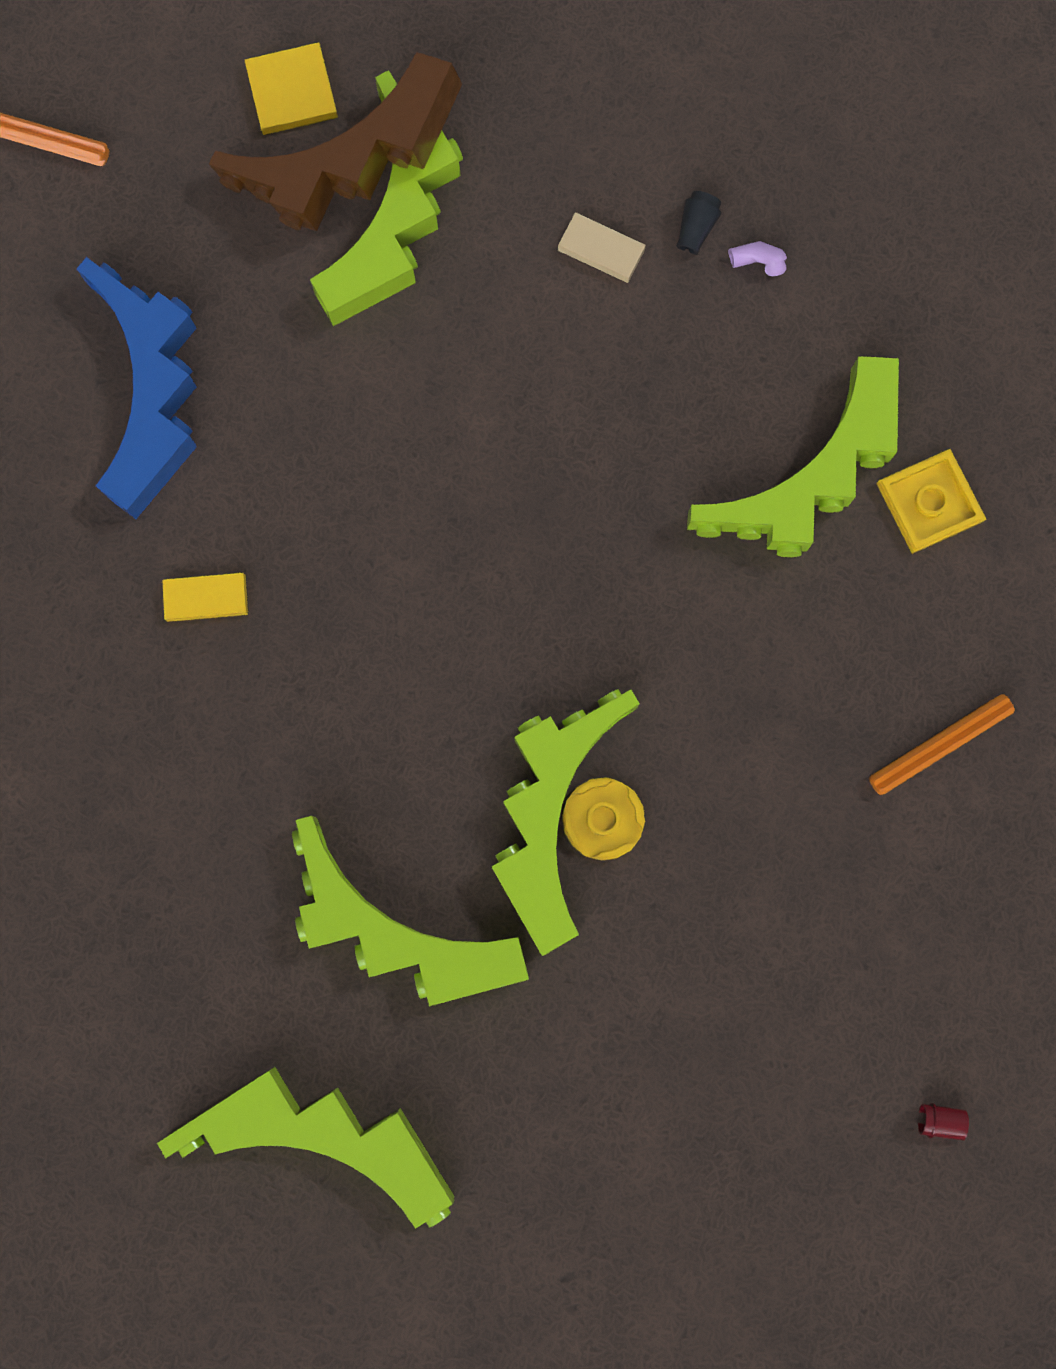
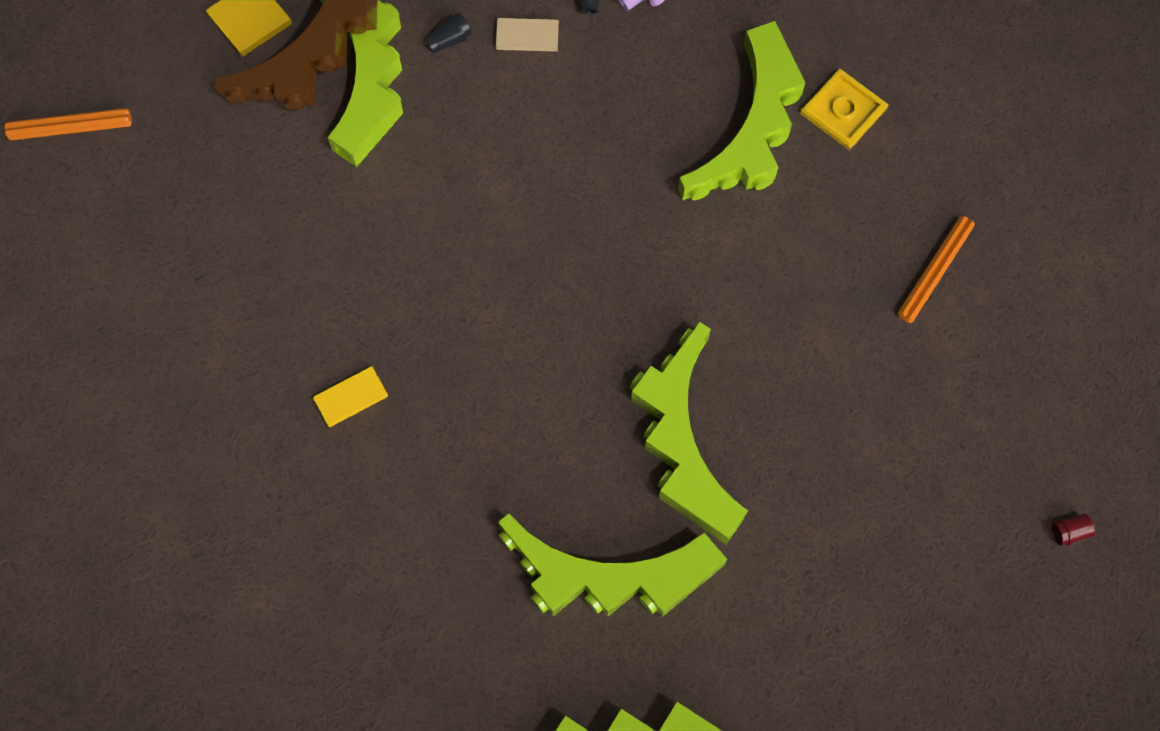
camera: 25 degrees left, 10 degrees down
blue arch [77,257,197,519] -> none
yellow tile [562,777,645,861] -> none
none -> black cone [425,12,473,53]

